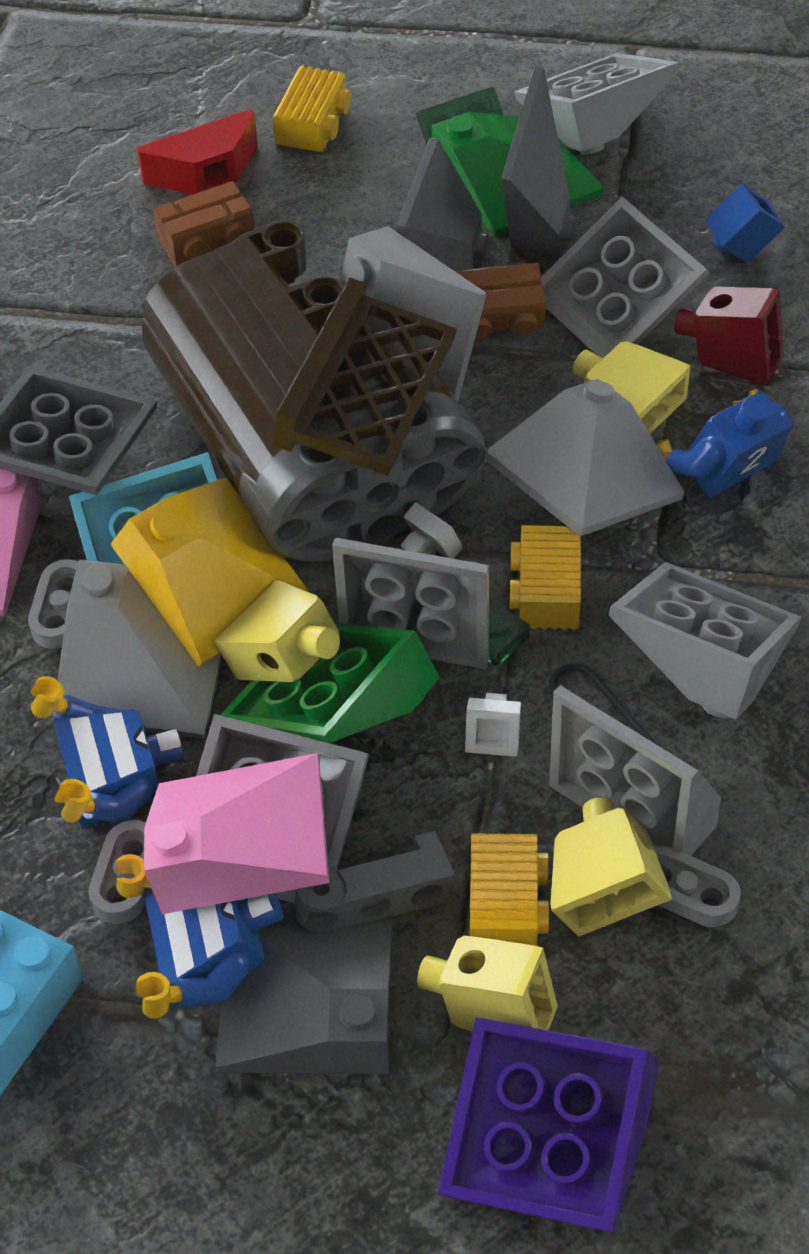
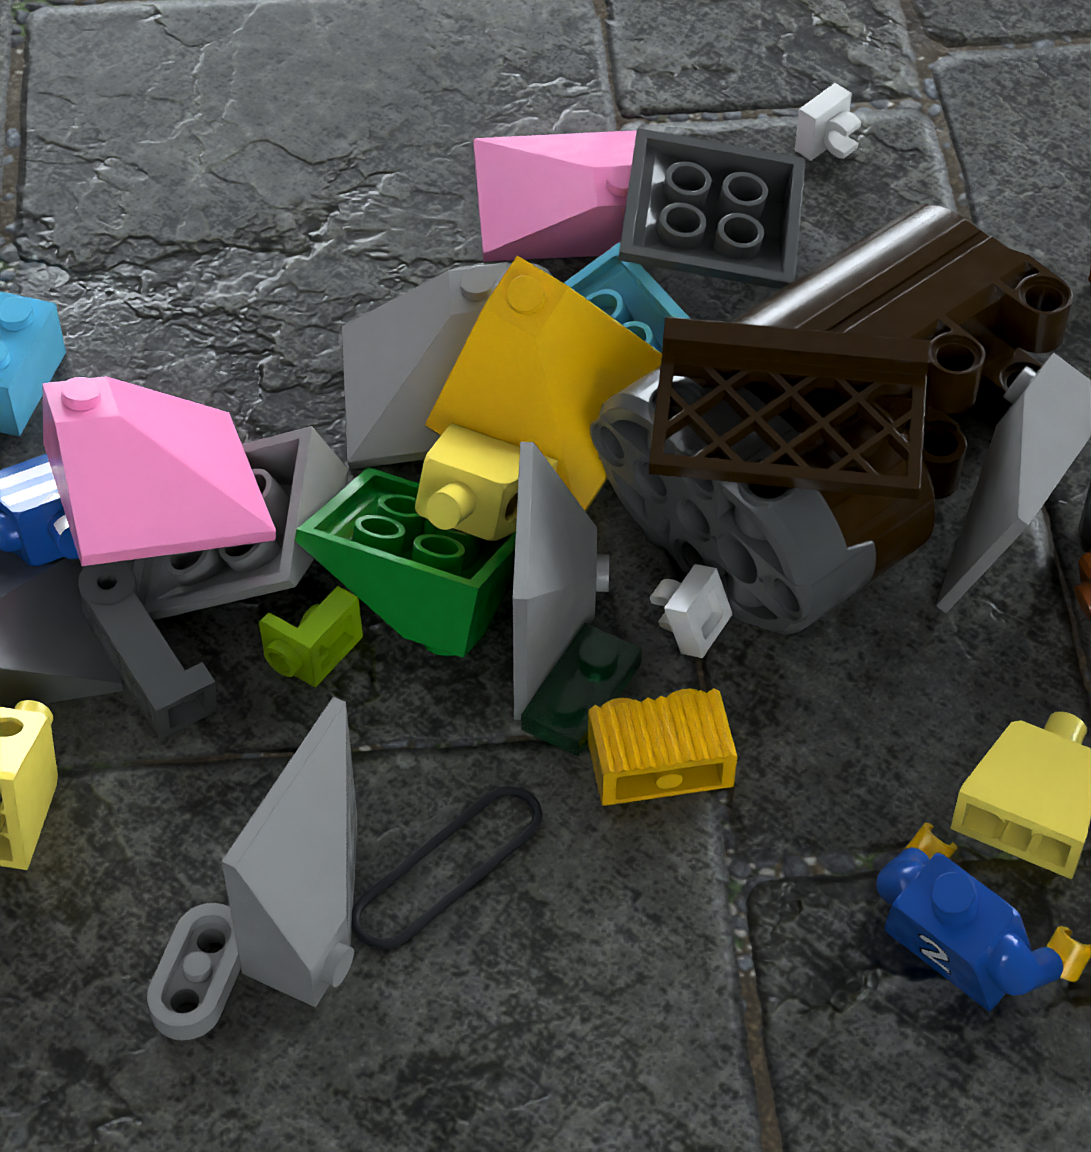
camera: 75 degrees right, 0 degrees up
torso [30,676,184,828] -> none
white tile [465,693,521,757] -> none
yellow brick [470,833,549,946] -> none
light grey slope [486,379,685,536] -> none
light yellow torso [550,798,672,936] -> none
light grey slope [608,562,801,720] -> none
none -> lime bracket [259,586,363,688]

